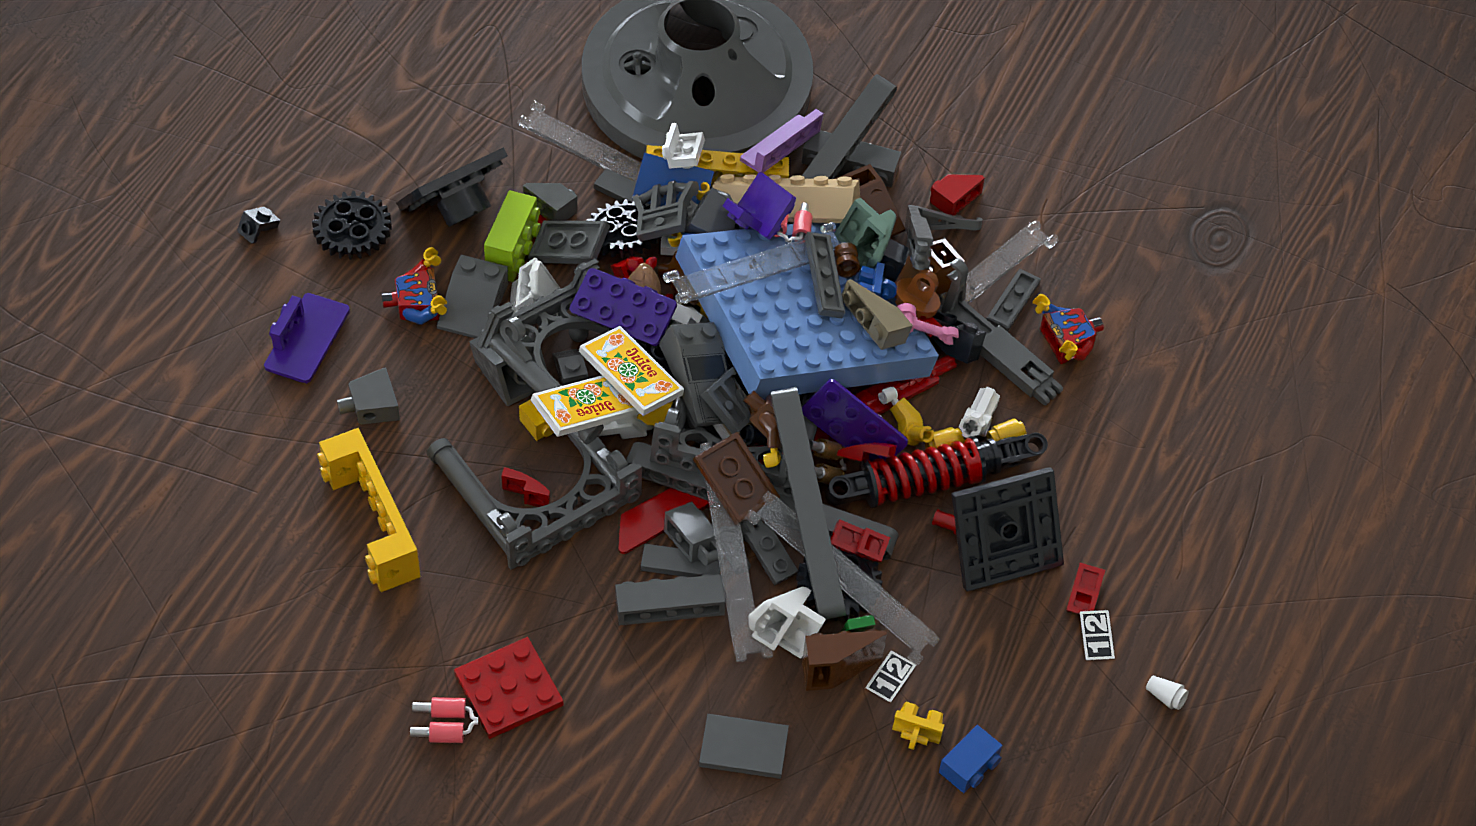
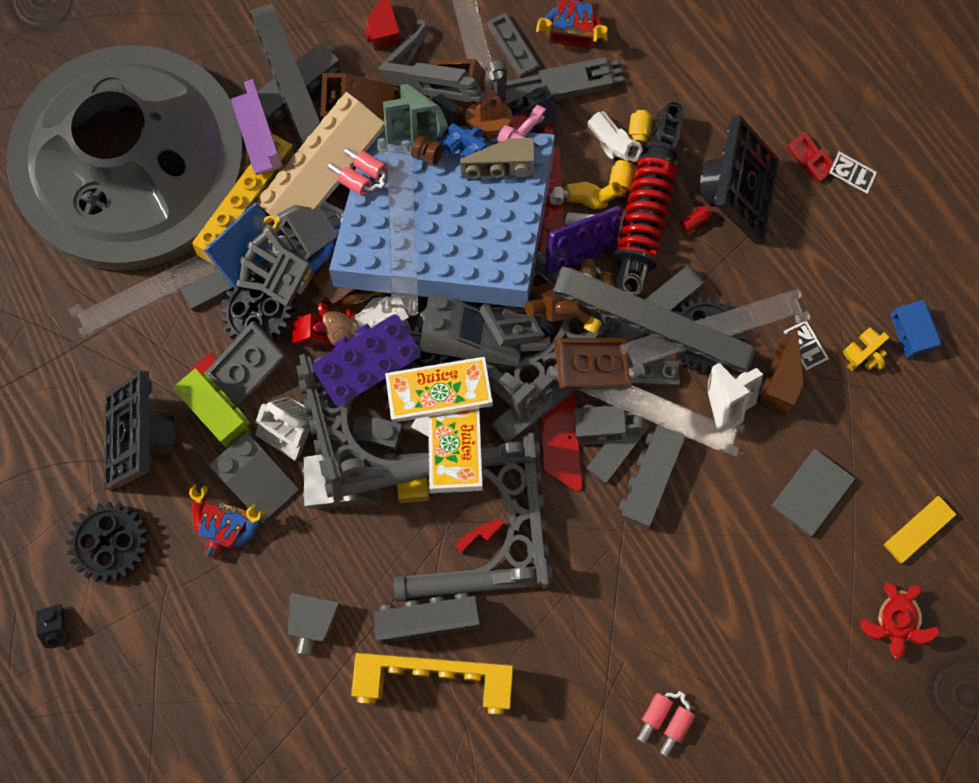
camera: 55 degrees left, 20 degrees up
dark purple bracket [264,293,350,383] -> none
red plate [454,637,564,739] -> none
dark grey slope [523,183,578,221] -> none
white bracket [662,123,705,169] -> none
dark purple bracket [723,172,796,239] -> none
dark grey tile [804,232,845,318] -> none
red slope [830,519,890,562] -> none
red slope [837,443,897,461] -> none
green tile [841,615,876,633] -> none
white cone [1146,675,1189,710] -> none
none -> dark grey slope [374,593,480,644]

